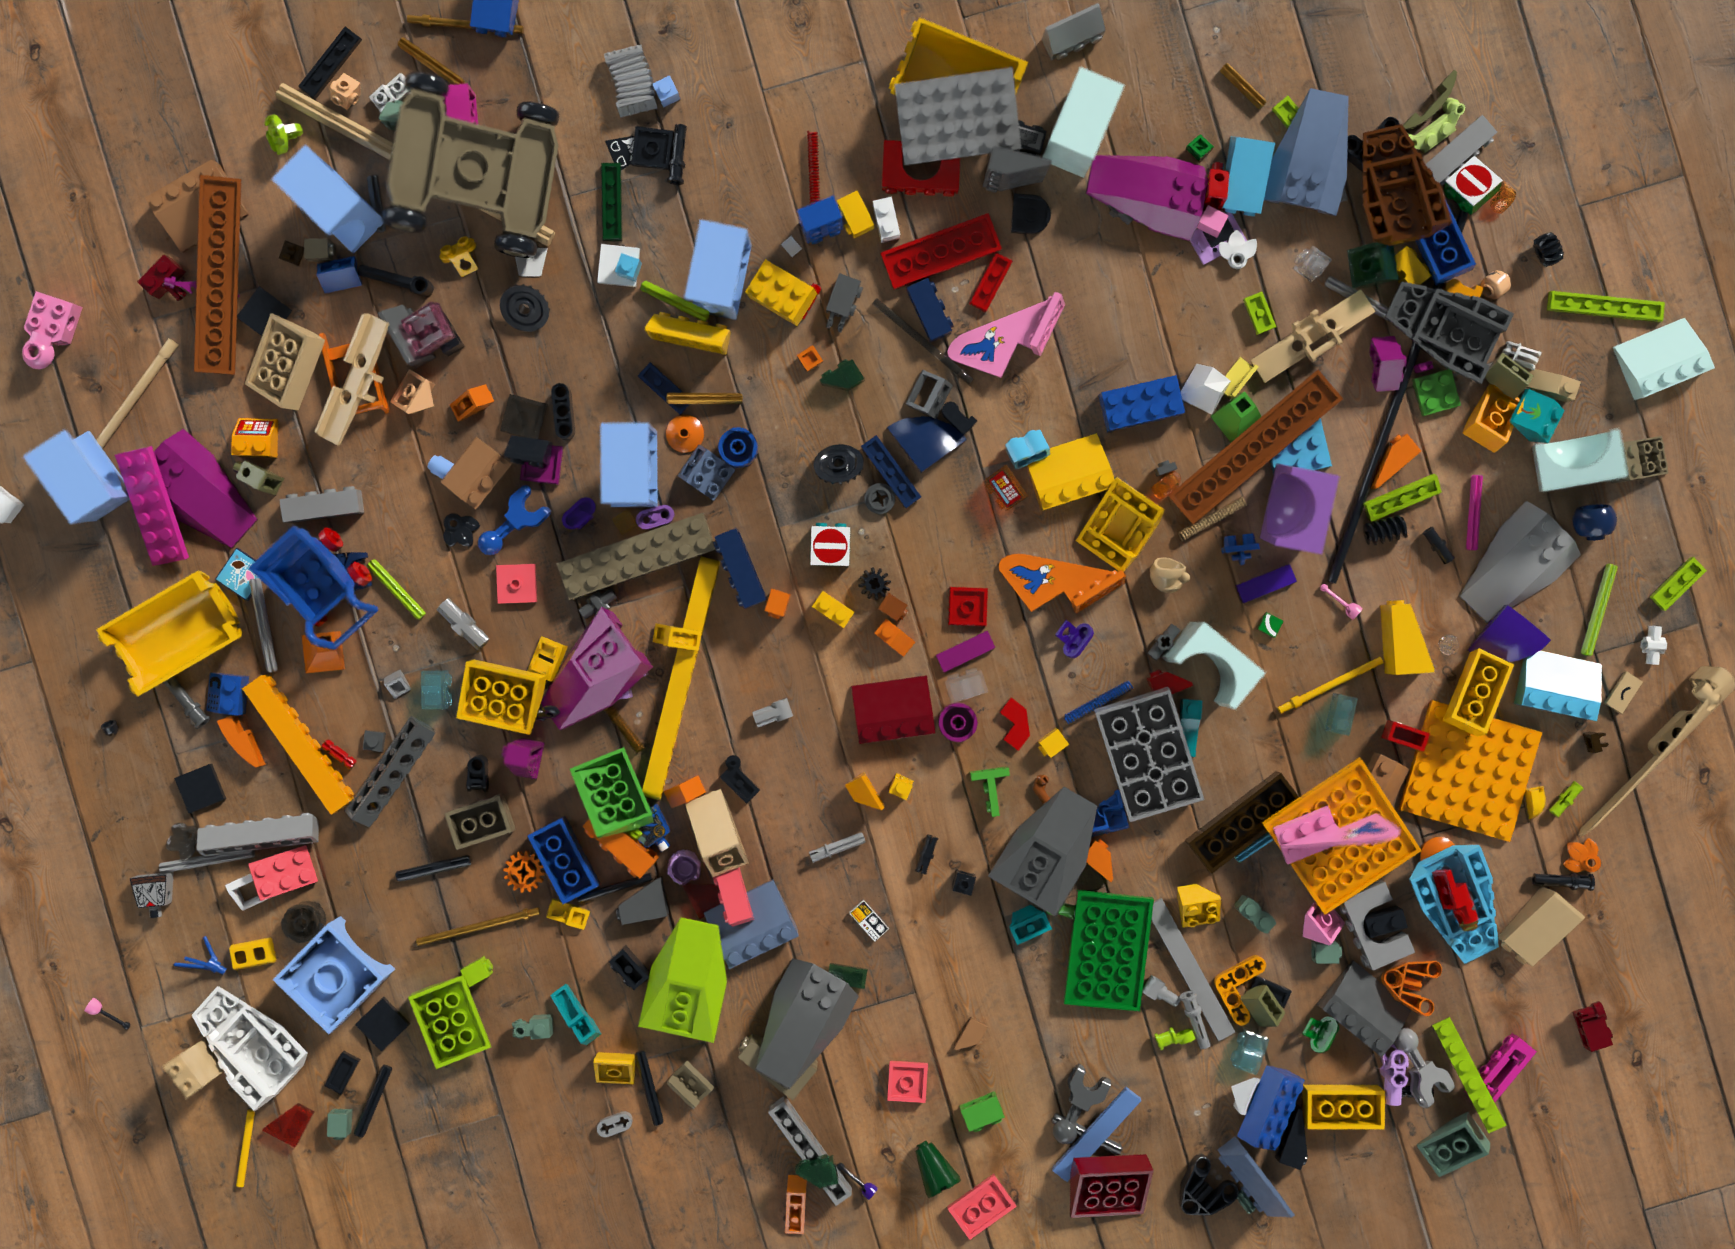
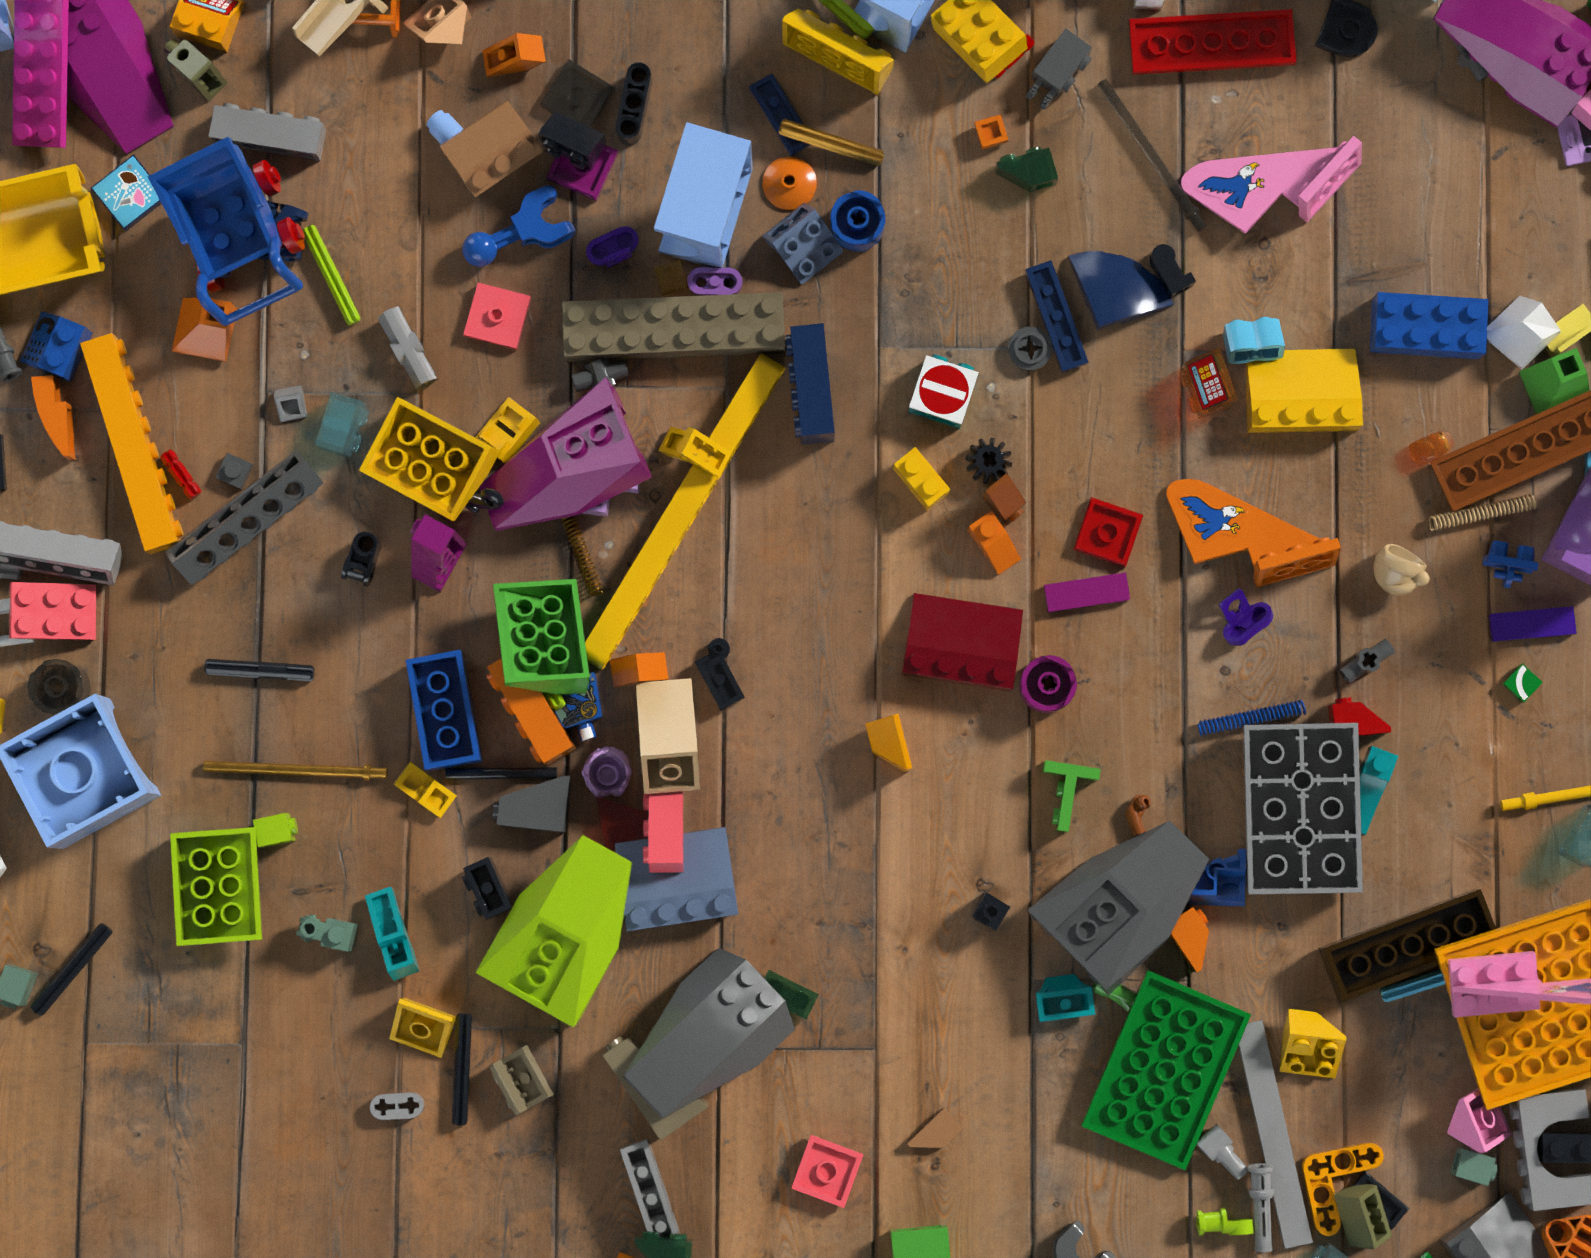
camera: 20 degrees right, 5 degrees down
light grey axle [249,578,278,673] -> none
black tile [324,1051,361,1095] -> none
black tile [355,997,410,1052] -> none
black plate [443,513,480,547] -> none
dark tan brick [444,793,516,850] -> none
orange gear [503,850,546,893] -> none
light grey piece [752,698,793,727] -> none
orange brick [765,589,791,619] -> none
light grey axle [809,832,865,863] -> none
black gear [814,444,864,485] -> none
tile [849,900,889,942] -> none
yellow brick [889,773,914,800] -> none
dark grey tile [905,370,953,419] -> none
dark blue brick [906,278,954,343] -> none
black pin [915,834,939,875] -> none
clear brick [944,667,988,704] -> none
red tile [969,252,1013,313] -> none
red tile [1000,697,1030,751] -> none
yellow brick [1038,728,1069,758] -> none
yellow slope [1076,477,1164,572] -> none
dark grey plate [1154,460,1178,477] -> none
light aqua piece [1161,622,1265,709] -> none
sand green brick [1234,895,1276,934] -> none

